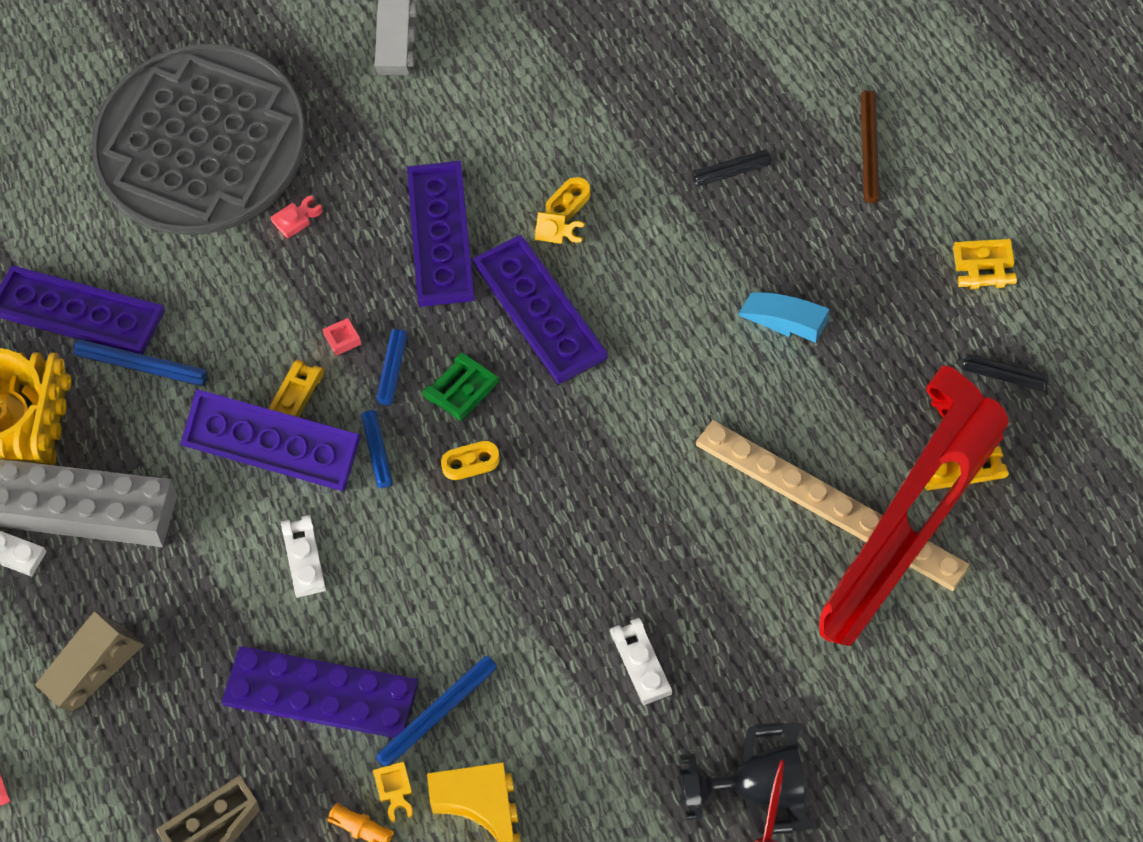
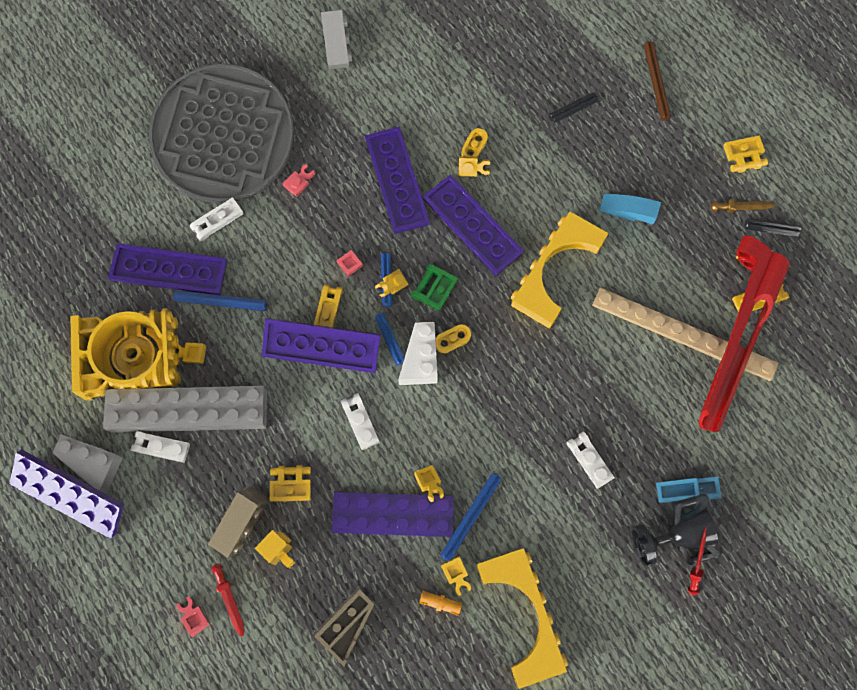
camera: 15 degrees left, 15 degrees up
none -> yellow plate [175,343,207,364]
none -> white plate [190,197,243,241]
none -> red sword [211,564,244,637]
none -> yellow brick [255,530,296,569]
none -> yellow plate [270,465,311,502]
none -> yellow plate [375,269,409,297]
none -> white wedge [398,322,437,385]
none -> yellow plate [414,465,444,502]
none -> yellow arch [510,212,609,329]
none -> dark azure slope [656,476,722,503]
none -> pearl gold sword [710,199,775,214]

